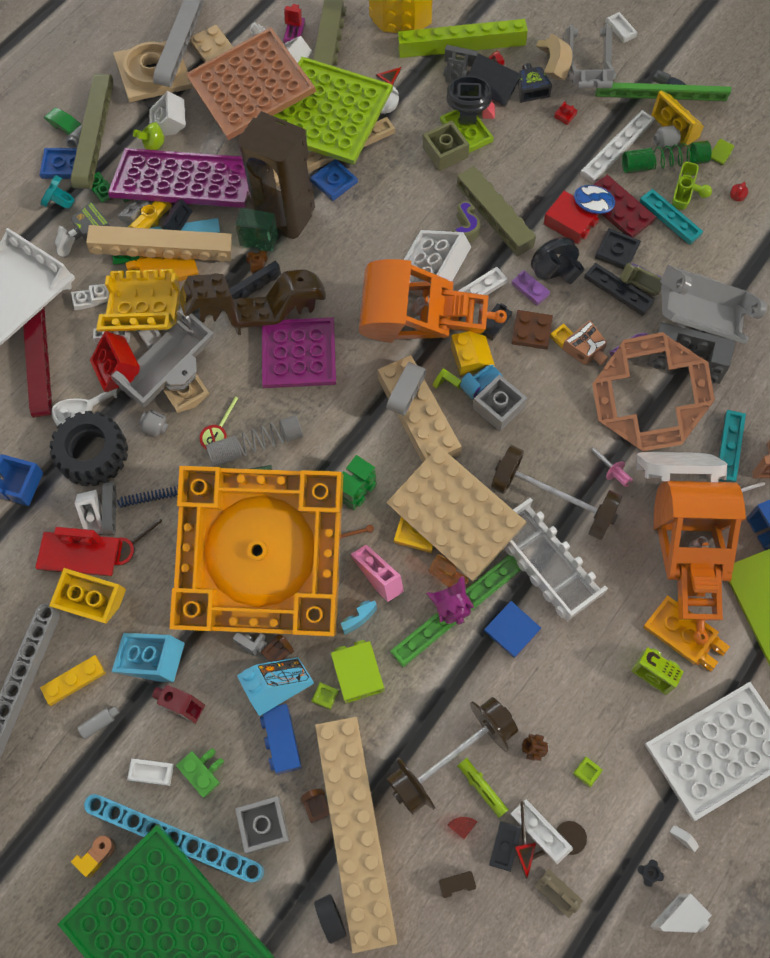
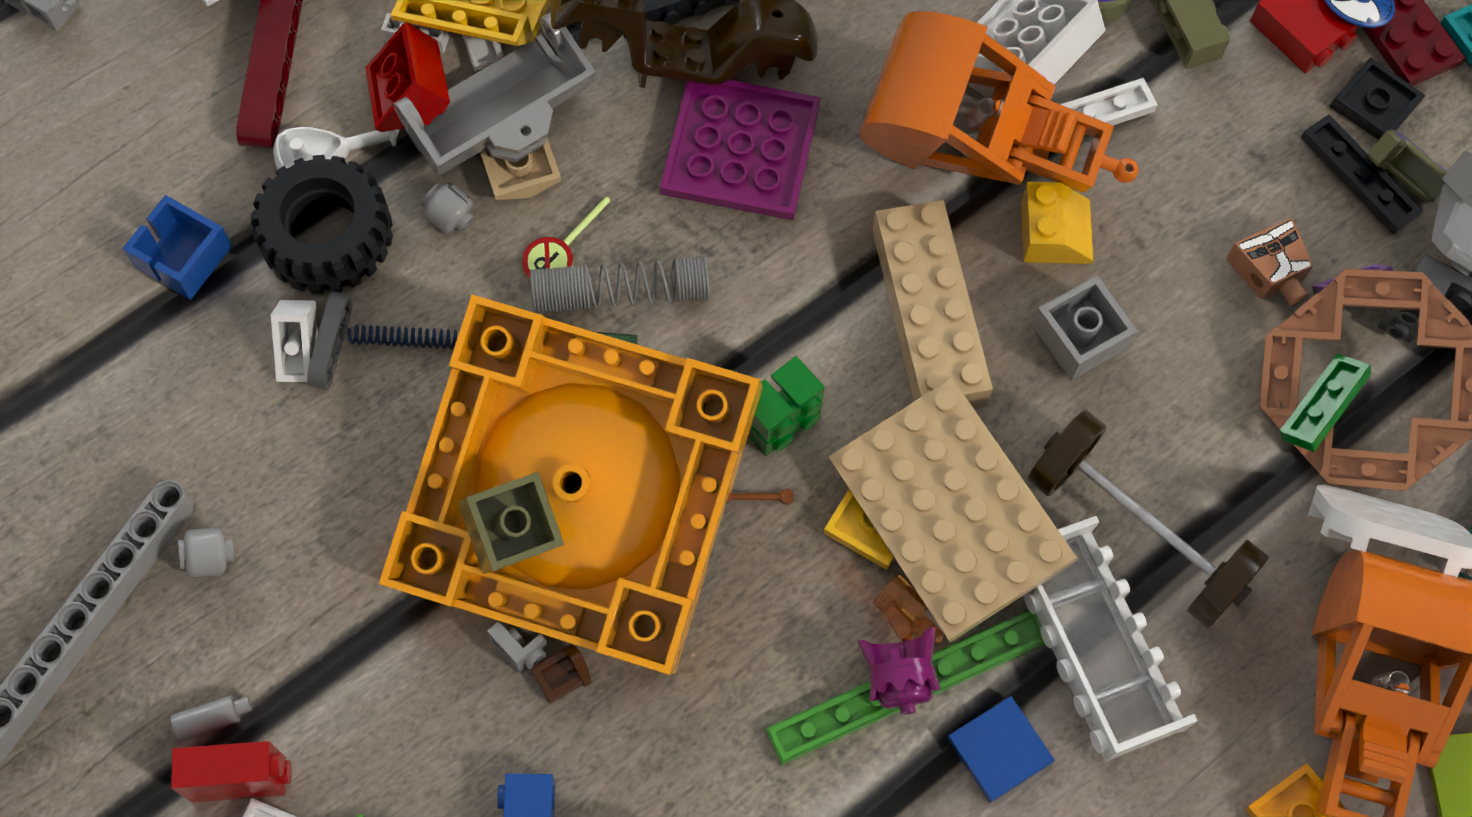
camera: 10 degrees right, 0 degrees up
red bracket [35,527,120,576] -> none
yellow plate [40,655,106,706] -> none
yellow slope [49,568,126,624] -> none
medium azure slope [112,633,185,682] -> none
piece [115,519,162,566] -> none
dark red torso [152,685,205,724] -> none
medium azure slope [237,657,314,716] -> none
lime tile [311,682,339,710] -> none
lime brick [331,640,385,704] -> none
medium azure slope [341,600,377,635] -> none
bright pink slope [351,545,404,602] -> none
light grey beam [386,362,427,416] -> none
lime tile [432,368,461,390] -> none
dark azure animal [460,365,503,400] -> none
black plate [480,303,512,341] -> none
medium lavender plate [511,270,550,306] -> none
reddish brown plate [512,310,553,350] -> none
black piece [531,237,584,284] -> none
yellow tile [550,323,573,348] -> none
bright pink piece [592,448,633,487] -> none
none -> red brick [171,741,292,803]
none -> light grey head [178,528,234,578]
none -> olive brick [457,472,565,574]
none -> plate [1280,353,1372,452]

